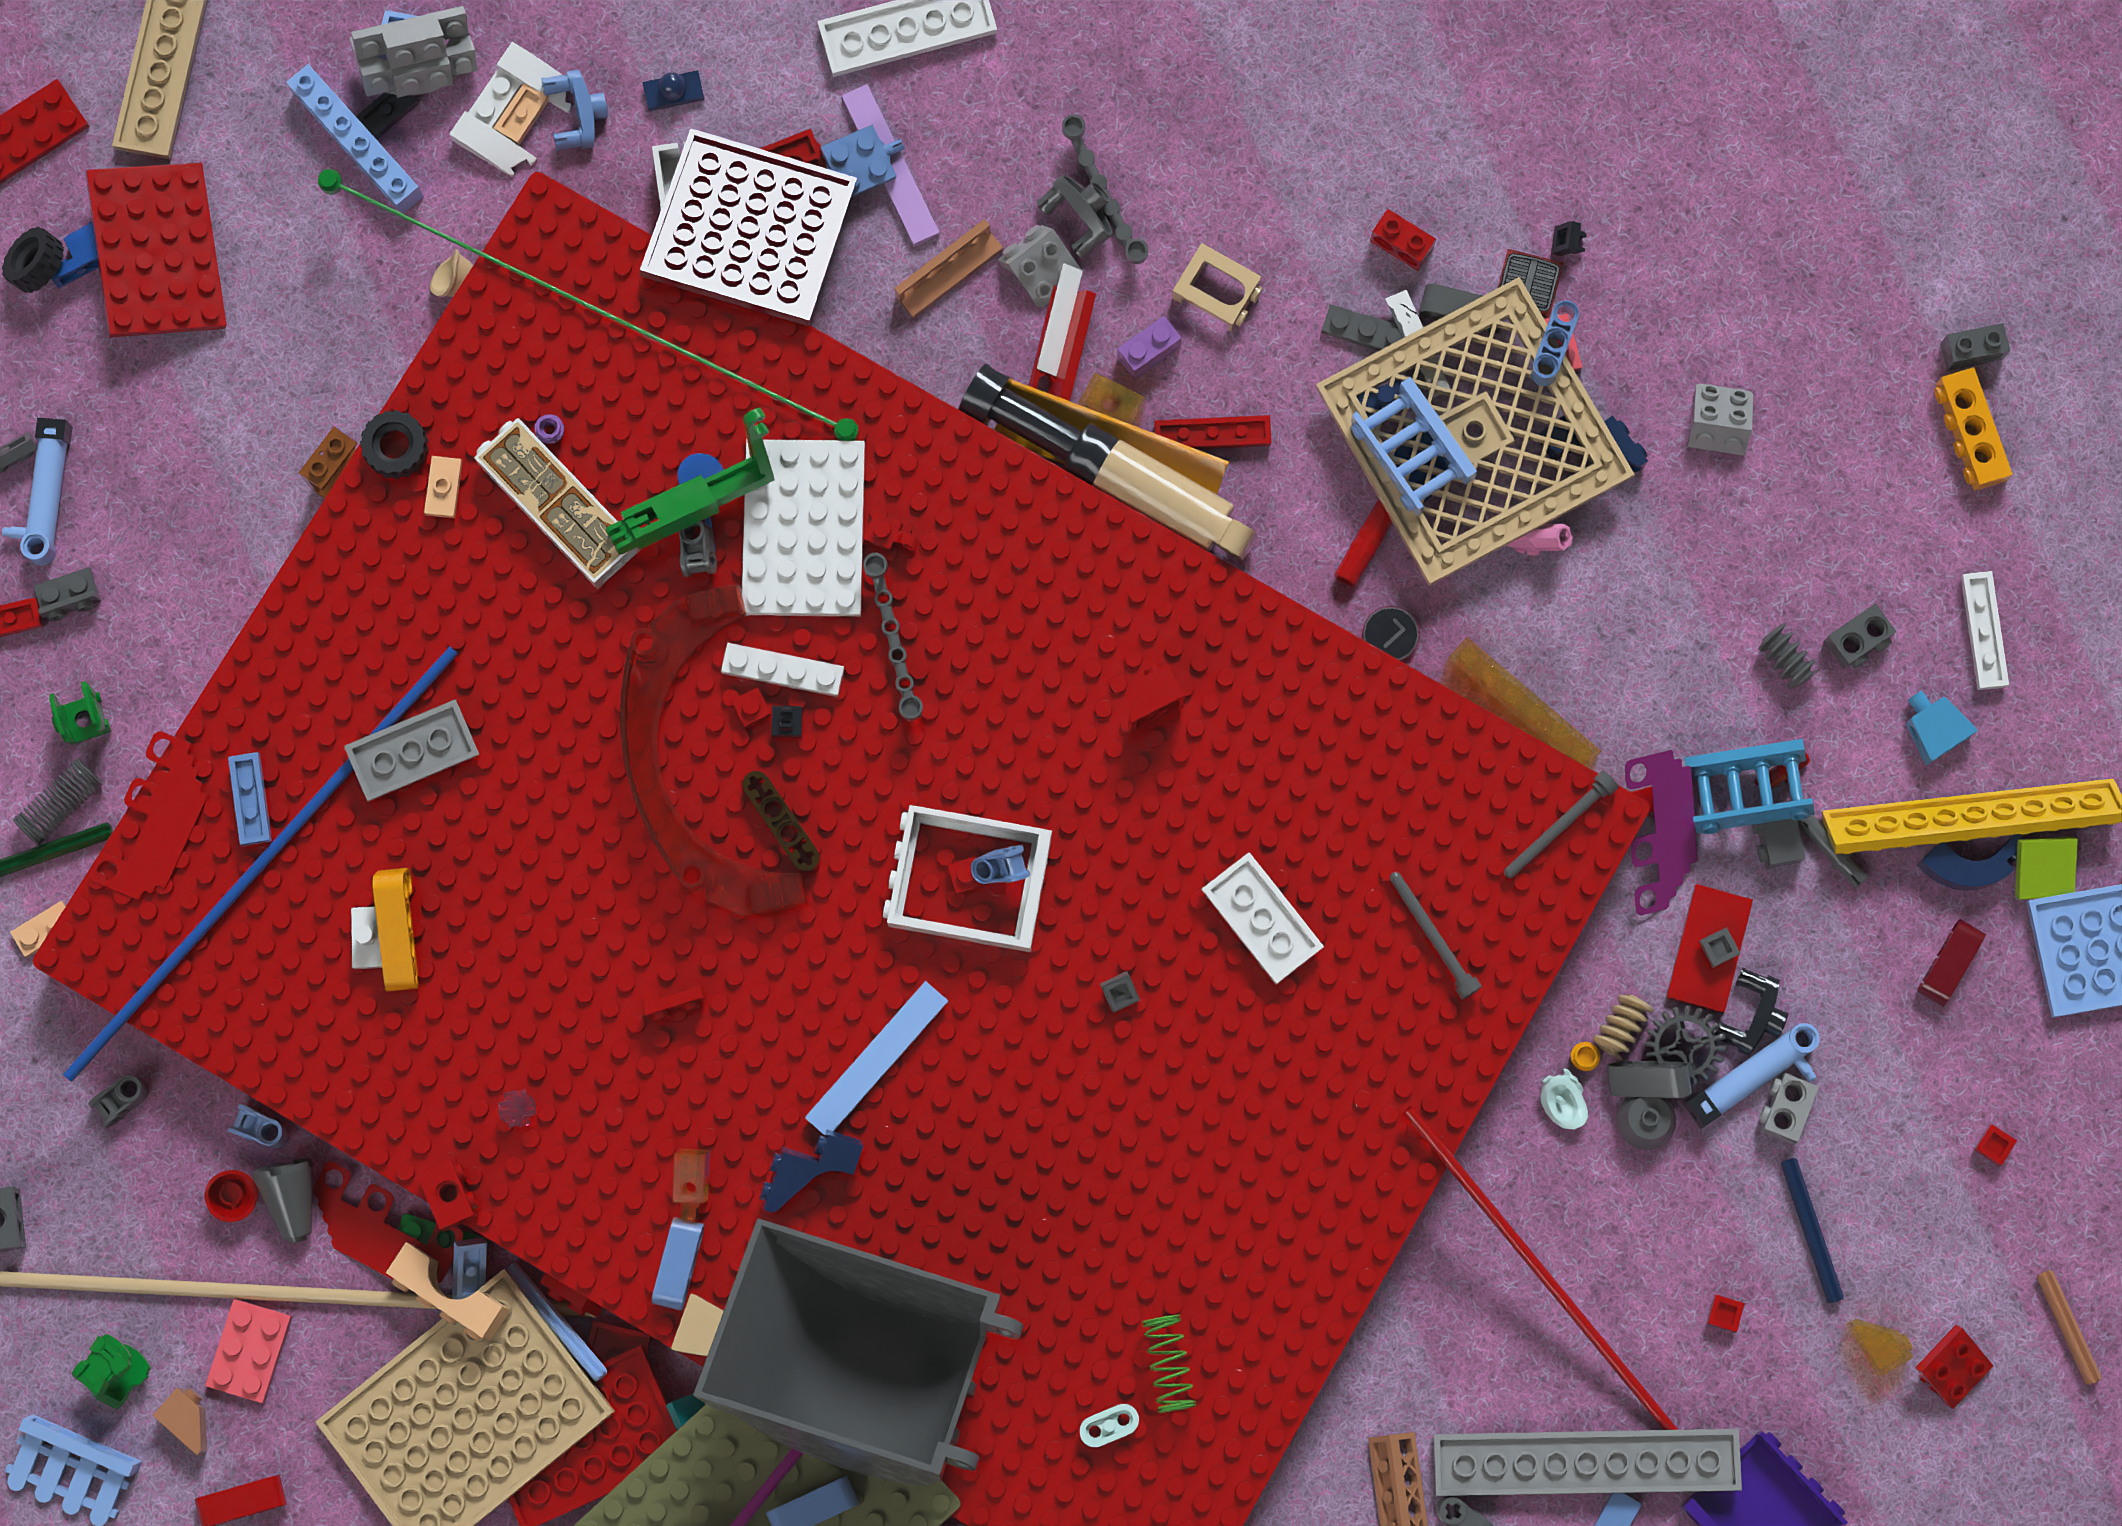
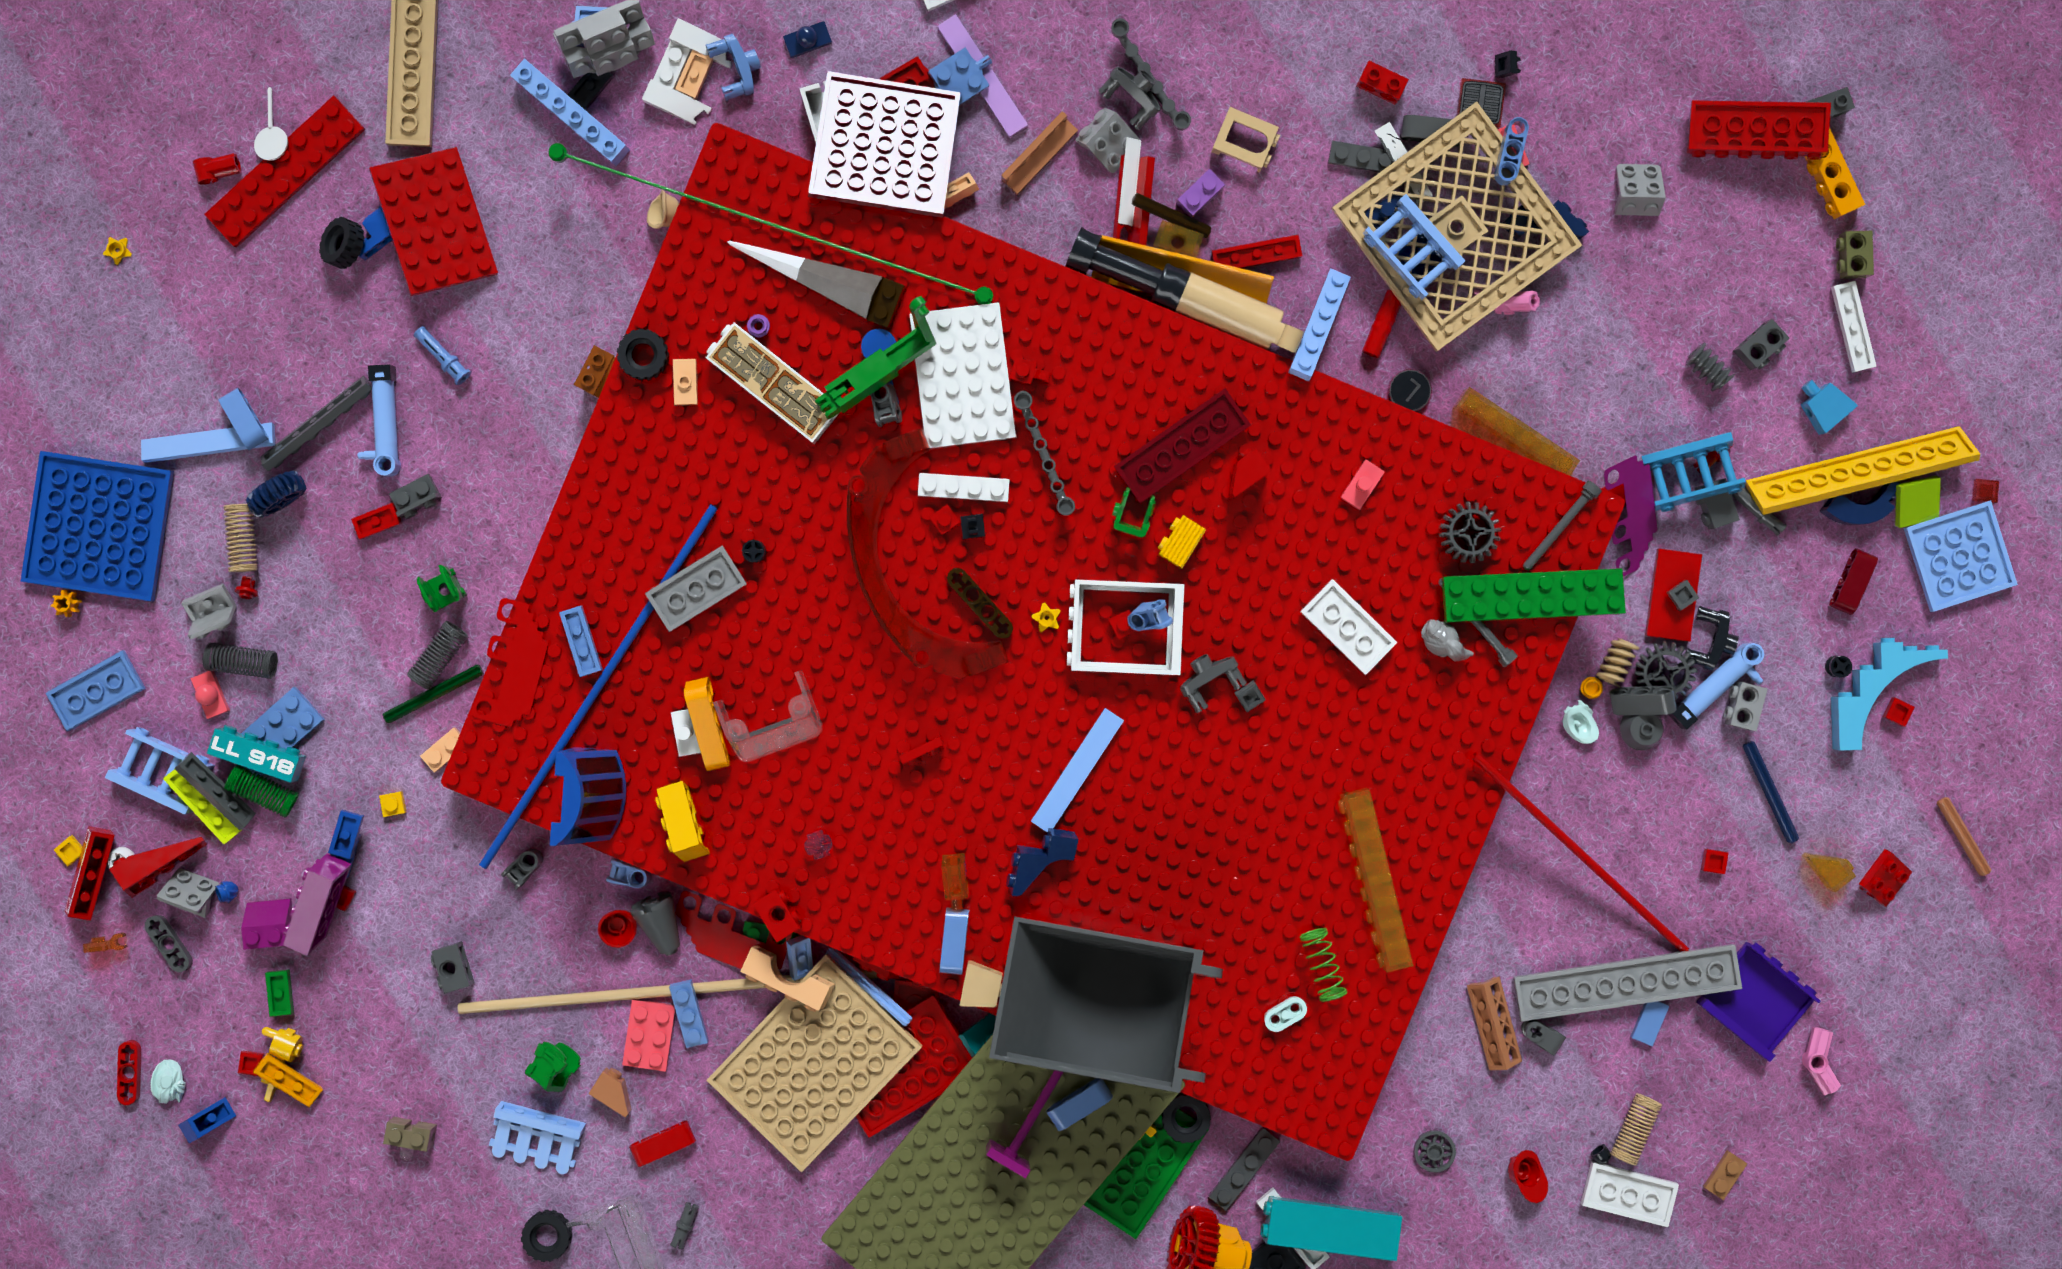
camera: 15 degrees left, 10 degrees up
none -> medium blue pin [413,326,472,385]
none -> windscreen [550,747,626,846]
none -> yellow wedge [655,781,710,862]
none -> medium blue plate [669,979,709,1048]
none -> clear windscreen [713,670,822,762]
none -> plate [727,241,905,329]
none -> black wheel [742,540,767,563]
none -> light nougat plate [944,172,979,209]
none -> yellow plate [1032,603,1060,632]
none -> green piece [1112,487,1156,537]
none -> dark red plate [1114,388,1251,504]
none -> dark brown axle [1131,193,1211,238]
none -> yellow brick [1158,515,1206,569]
none -> dark grey connector [1180,654,1247,713]
none -> light blue plate [1288,268,1351,381]
none -> clear yellow brick [1338,788,1413,972]
none -> coral tile [1340,460,1384,510]
none -> light grey hair [1421,619,1474,661]
none -> dark grey gear [1439,502,1501,563]
none -> green plate [1442,568,1626,623]
none -> red bracket [1687,100,1831,160]
none -> black wheel [1825,656,1852,678]
none -> medium azure arch [1831,638,1948,750]
none -> olive brick [1836,230,1874,279]

